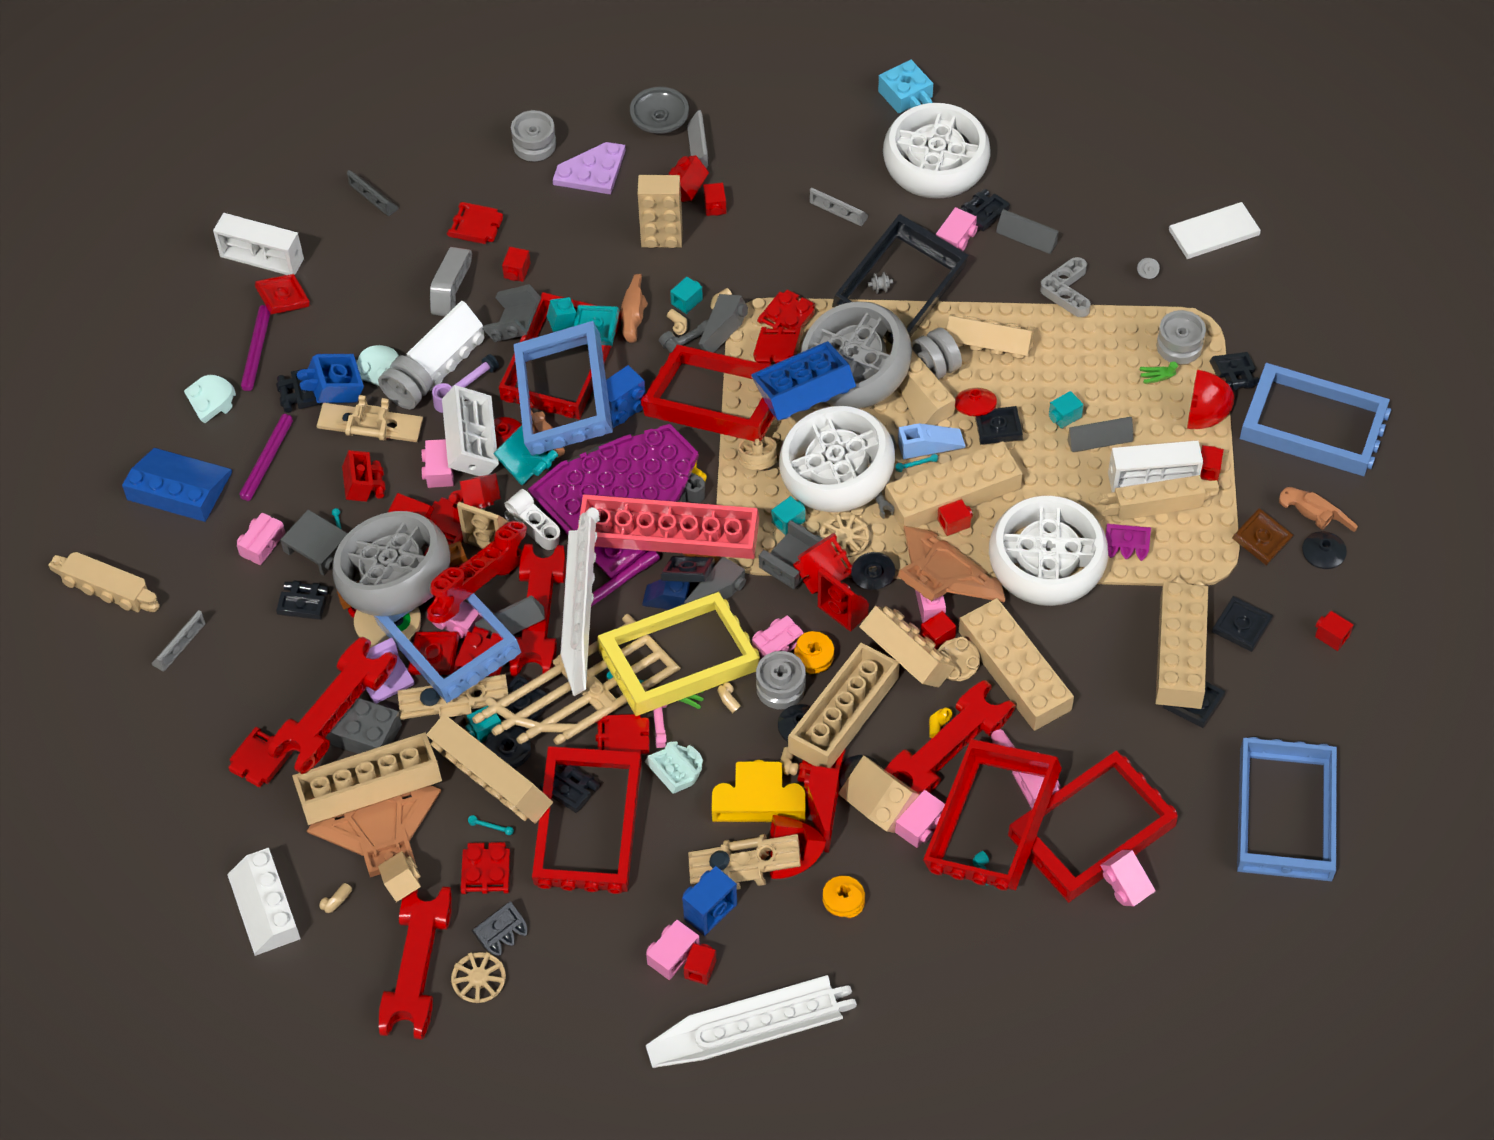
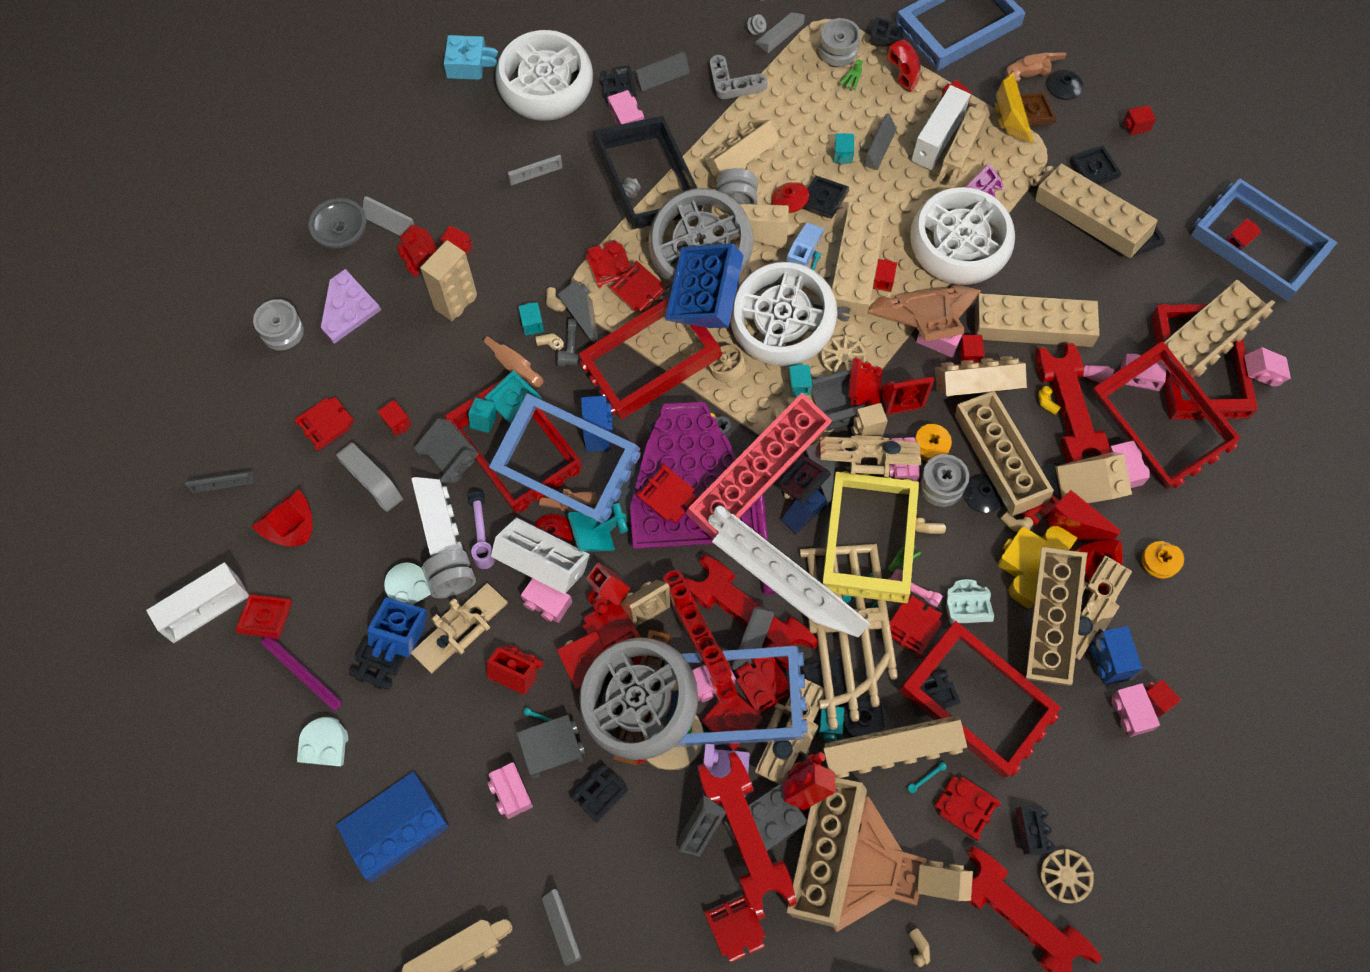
camera: 55 degrees left, 10 degrees up
magenta axle [239,414,293,501] -> none
white piece [504,489,560,550] -> none
white hinge [646,975,857,1068] -> none
black dish [851,552,895,590] -> none
tan dish [937,637,980,681] -> none
teal hand [973,851,989,885] -> none
none -> red brick [251,489,313,547]
none -> red plate [635,464,698,524]
none -> dark grey slope [678,796,726,857]
none -> light grey slope [755,12,805,53]
none -> red brick [783,752,836,810]
none -> tan piece [820,435,921,477]
none -> tan brick [851,403,888,437]
none -> yellow wedge [995,72,1034,143]
none -> tan brick [1025,547,1087,686]
none -> tan bracket [1164,280,1275,378]
none -> red brick [1225,218,1262,250]

